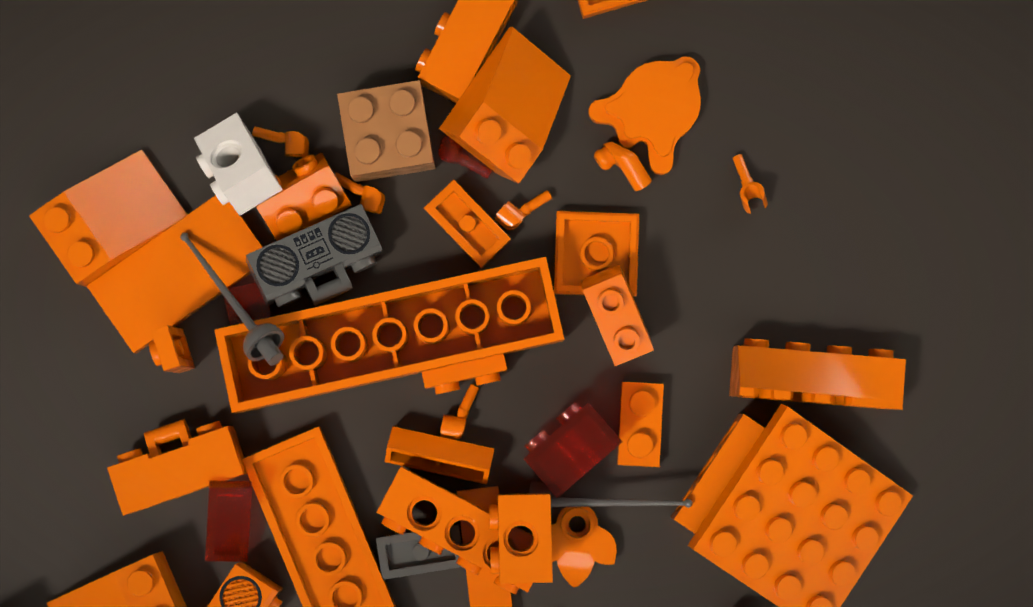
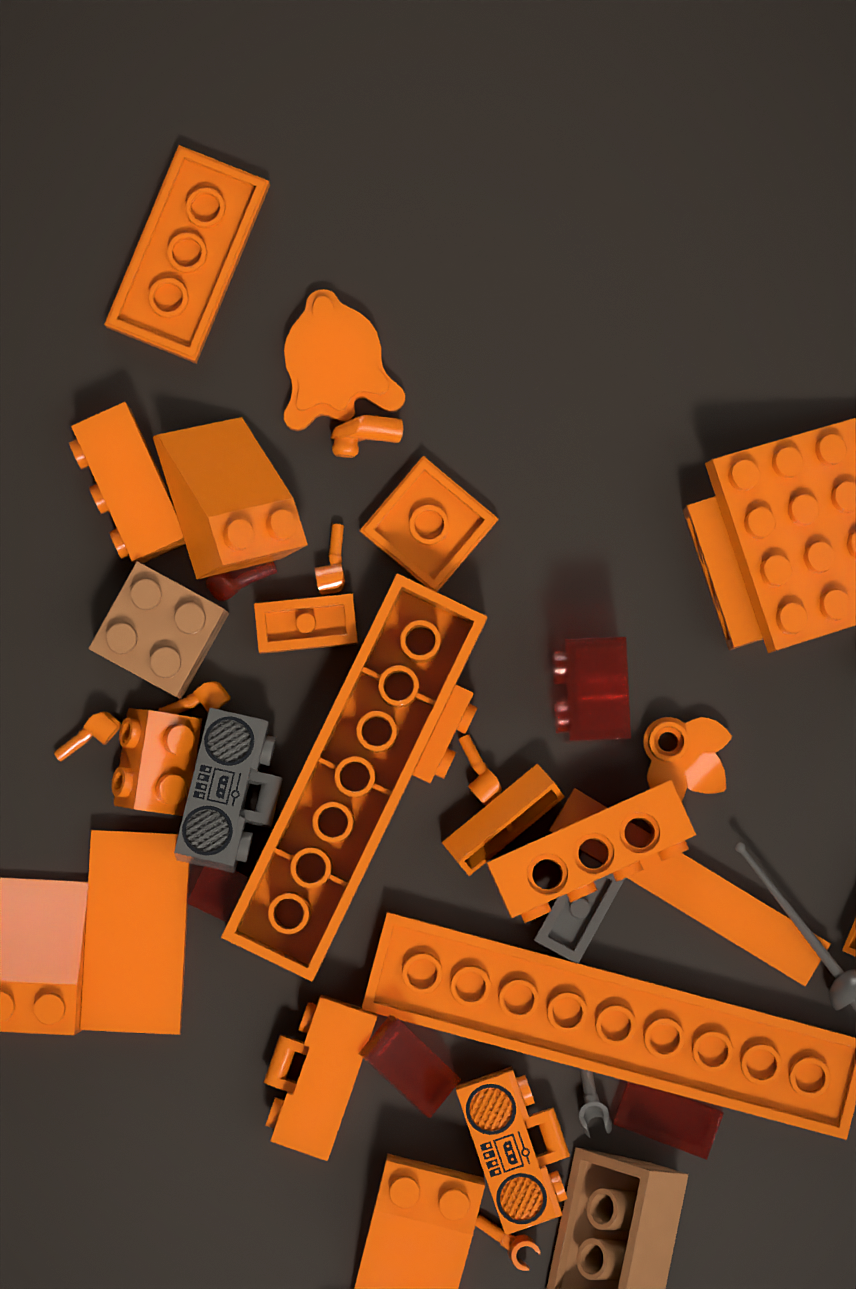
camera: 50 degrees left, 0 degrees up
orange plate [148,325,195,373] -> none
dark grey sword [180,232,284,366] -> none
white brick [194,112,283,216] -> none
orange brick [489,493,553,584] -> none
dark grey sword [514,481,693,511] -> none
orange brick [581,264,654,366] -> none
orange plate [617,382,664,467] -> none
orange wedge [729,338,906,410] -> none
orange hand [732,154,768,214] -> none

